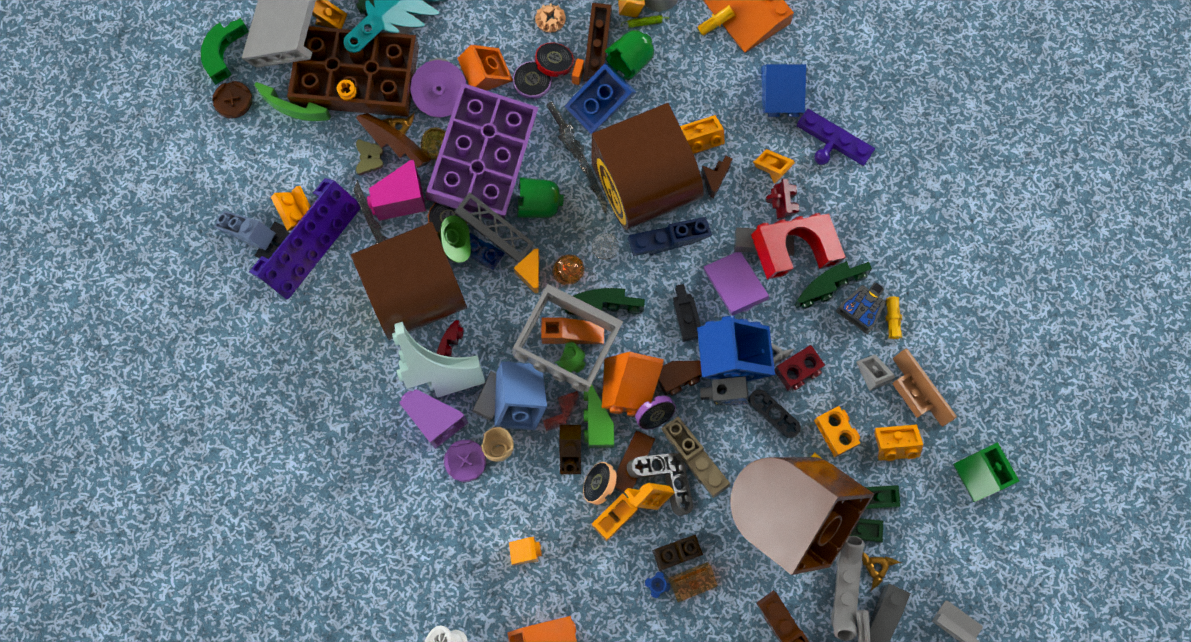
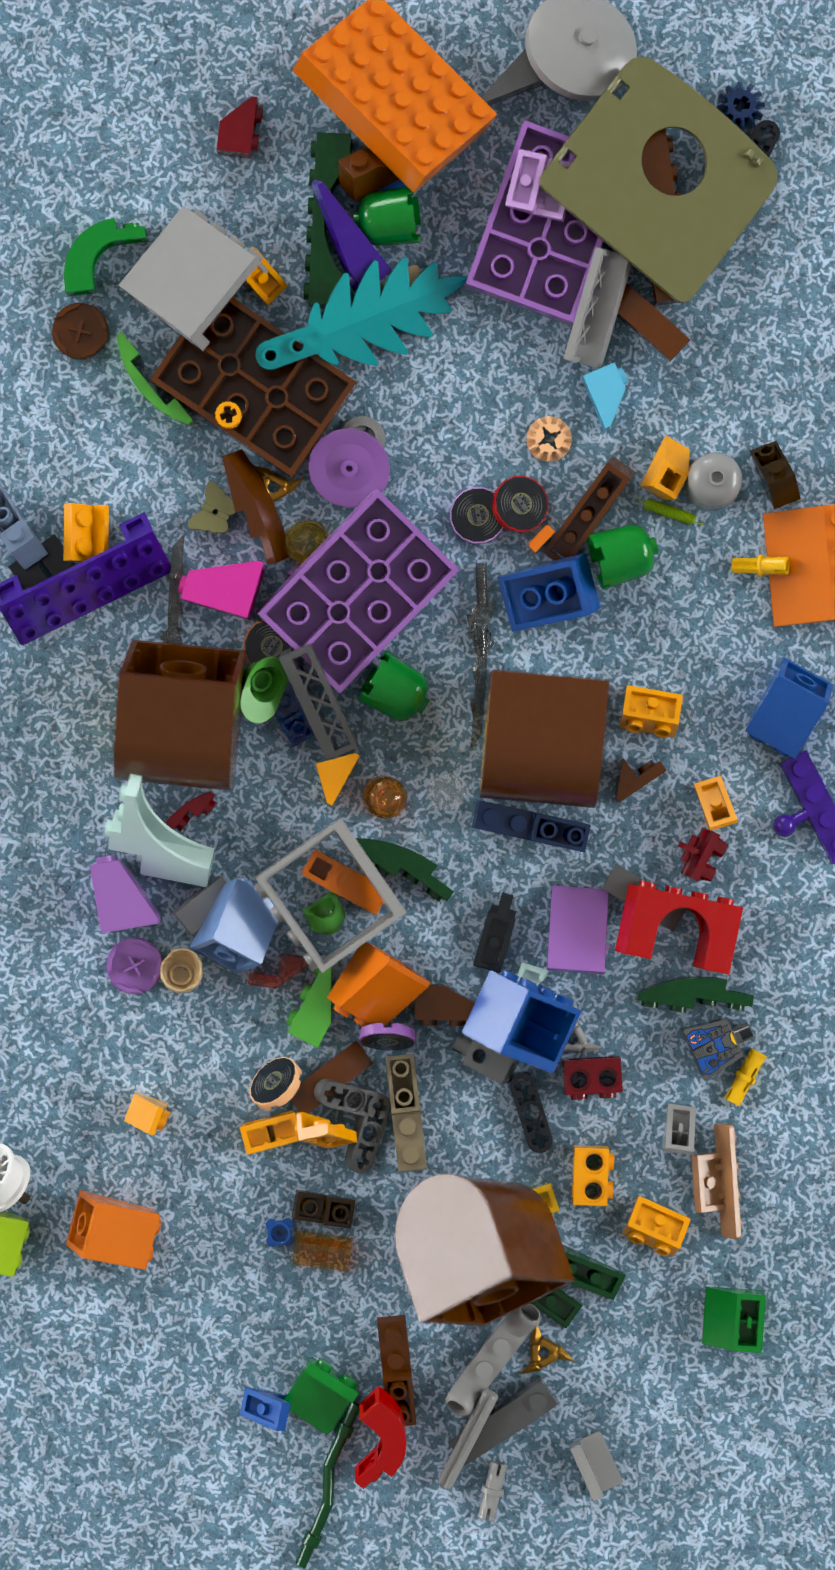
camera: 30 degrees right, 15 degrees up
orange slope [457,45,513,91] -> none
dark brown slope [559,425,581,474] -> none

